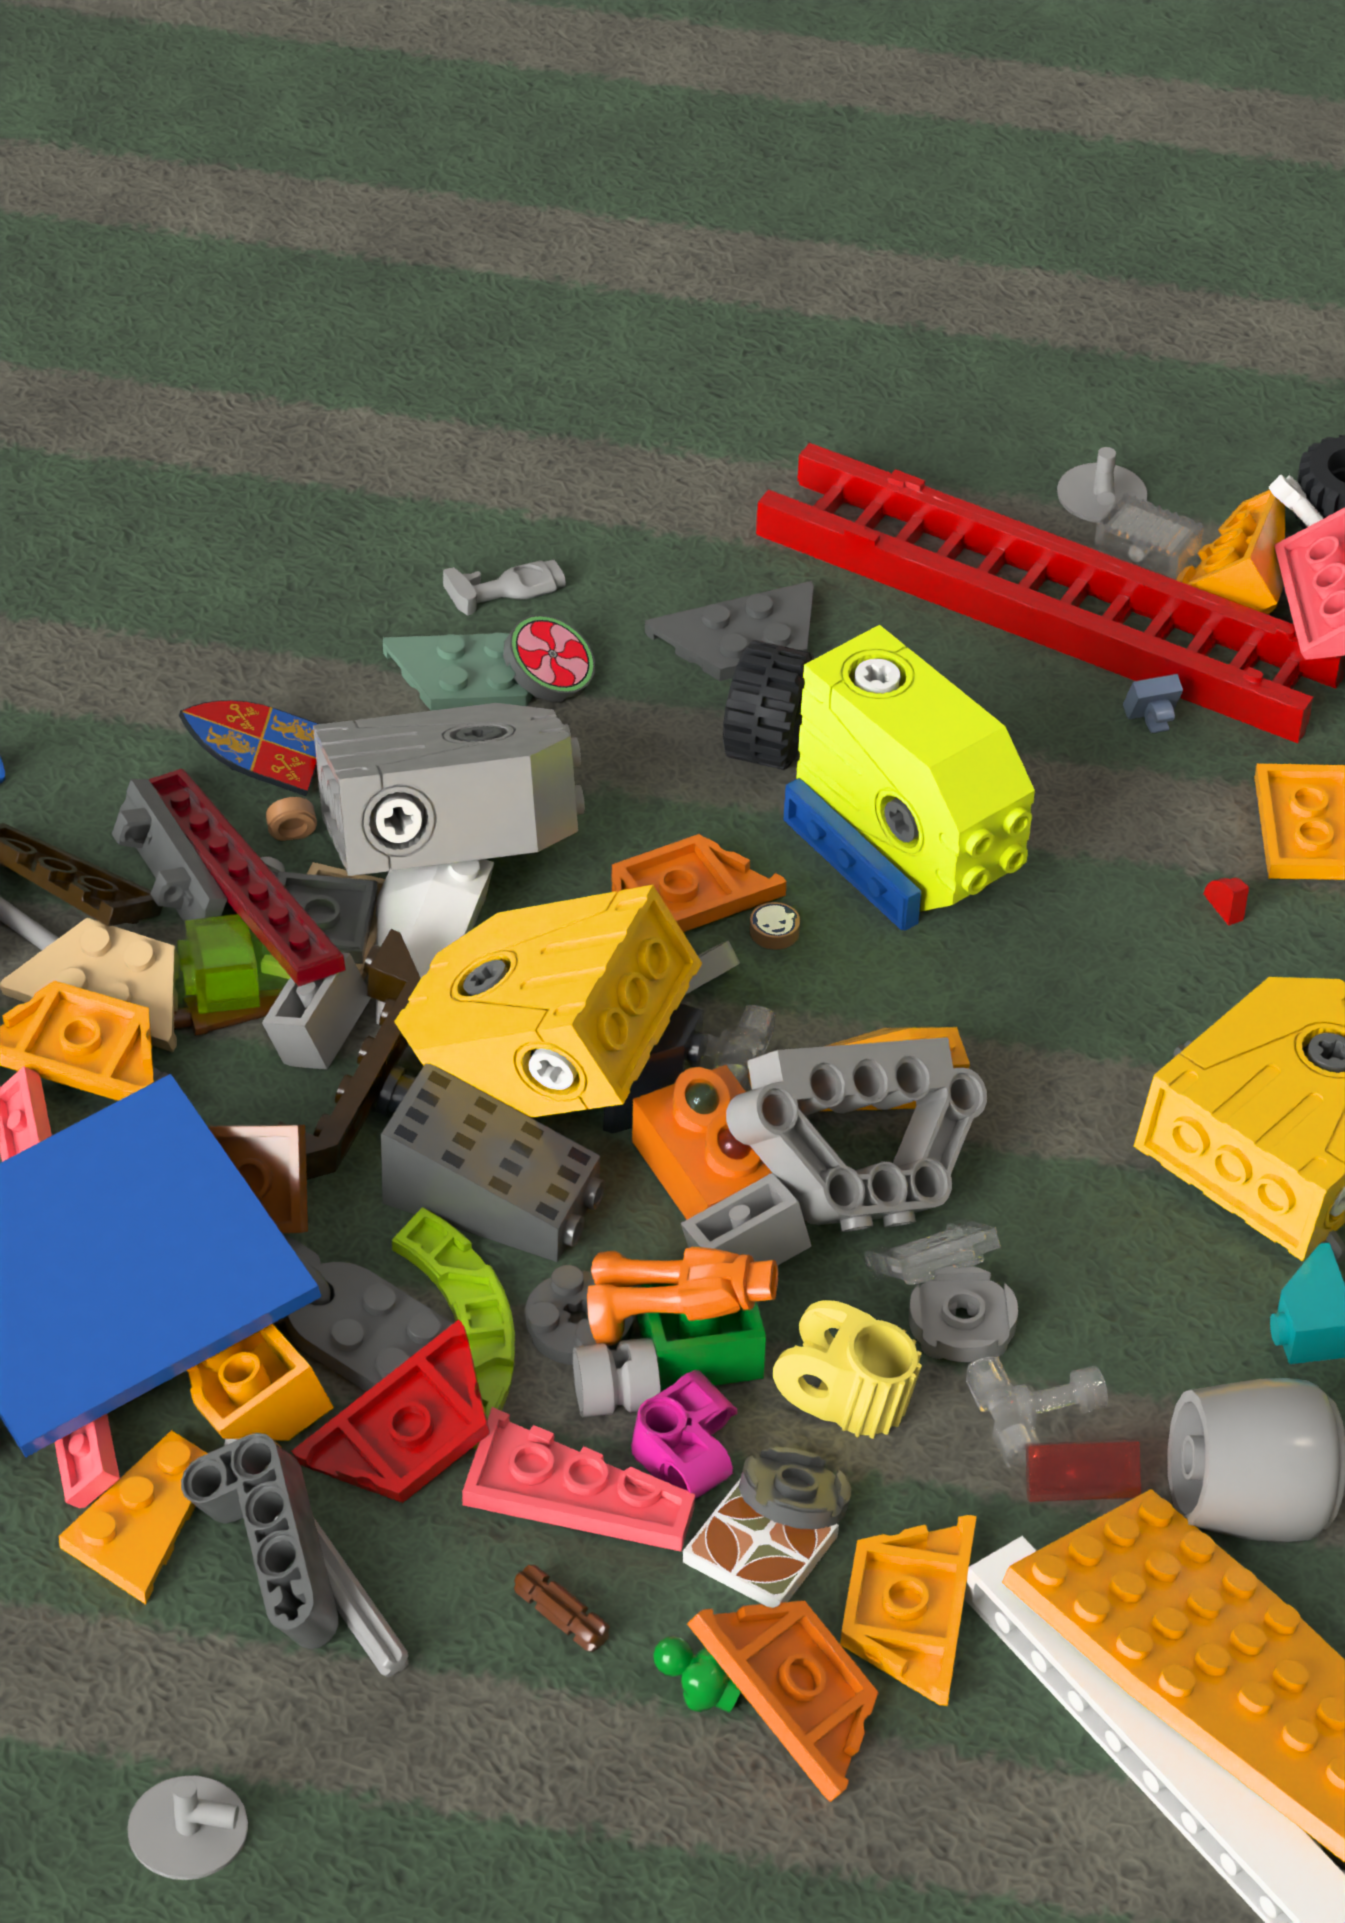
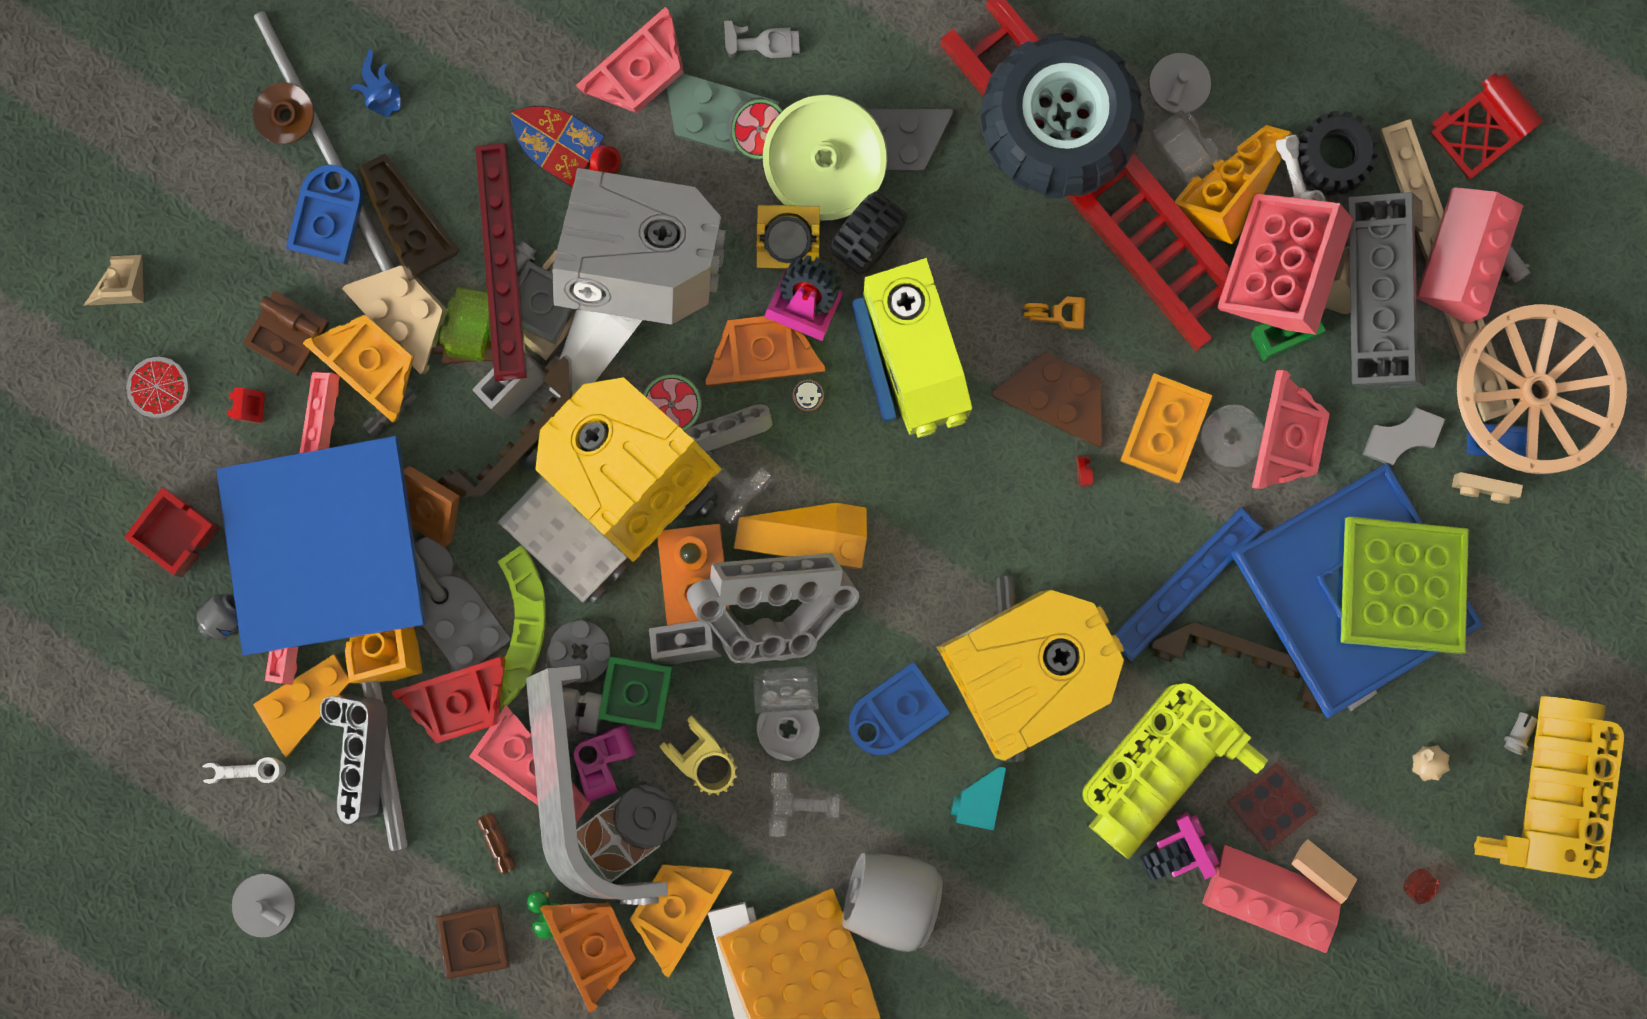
camera: 25 degrees right, 40 degrees up
dark grey hinge [112,779,227,939] -> none
medium nougat tile [266,797,317,841] -> none
orange piece [587,1247,778,1346] -> none
clear red plate [1025,1439,1141,1502] -> none
sand blue tile [1123,674,1183,733] -> none
none -> white brick [202,757,286,784]
none -> reddish brown plate [436,904,510,979]
none -> light grey panel [526,666,668,905]
none -> coral wing [576,7,684,113]
none -> piece [756,205,820,268]
none -> yellowish green dish [763,94,888,220]
none -> plate [764,256,844,341]
none -> blue tile [849,662,950,755]
none -> black wheel [980,33,1144,199]
none -> reddish brown wing [991,352,1102,448]
none -> light orange piece [1023,296,1085,330]

